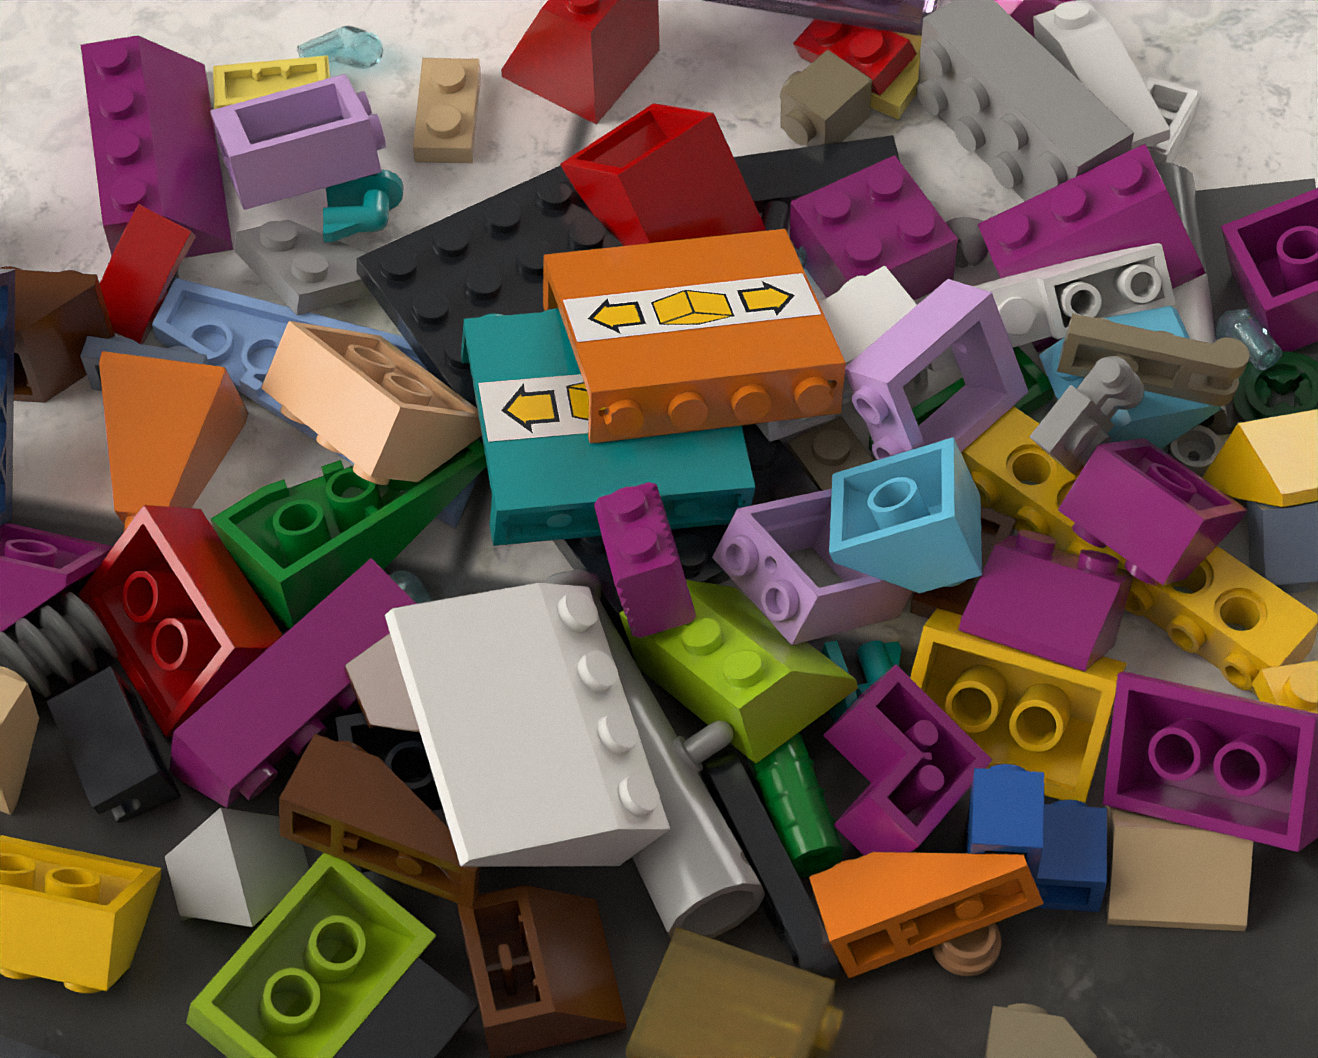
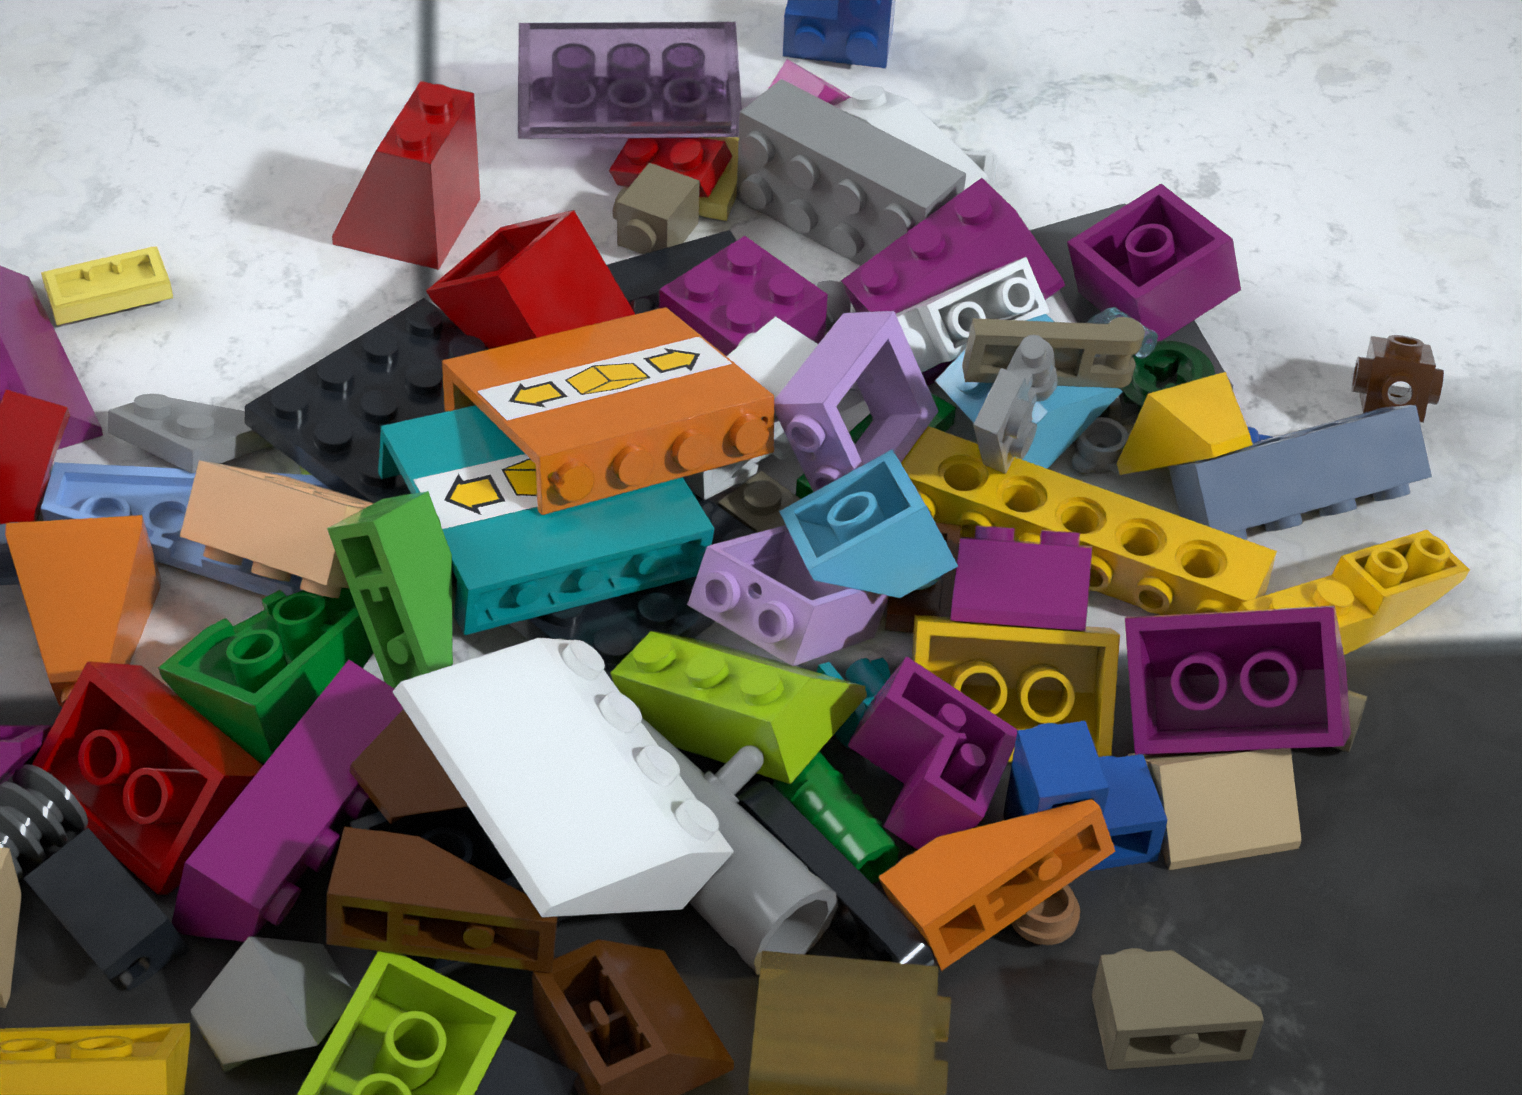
camera: 20 degrees left, 10 degrees down
lavender window [210,74,386,210] -> none
clear light blue arm [297,25,383,69] -> none
teal piece [323,169,404,243] -> none
tan plate [413,58,481,163] -> none
magenta brick [594,482,696,638] -> none
magenta slope [1058,438,1248,586] -> none
none -> bright green slope [327,491,453,688]

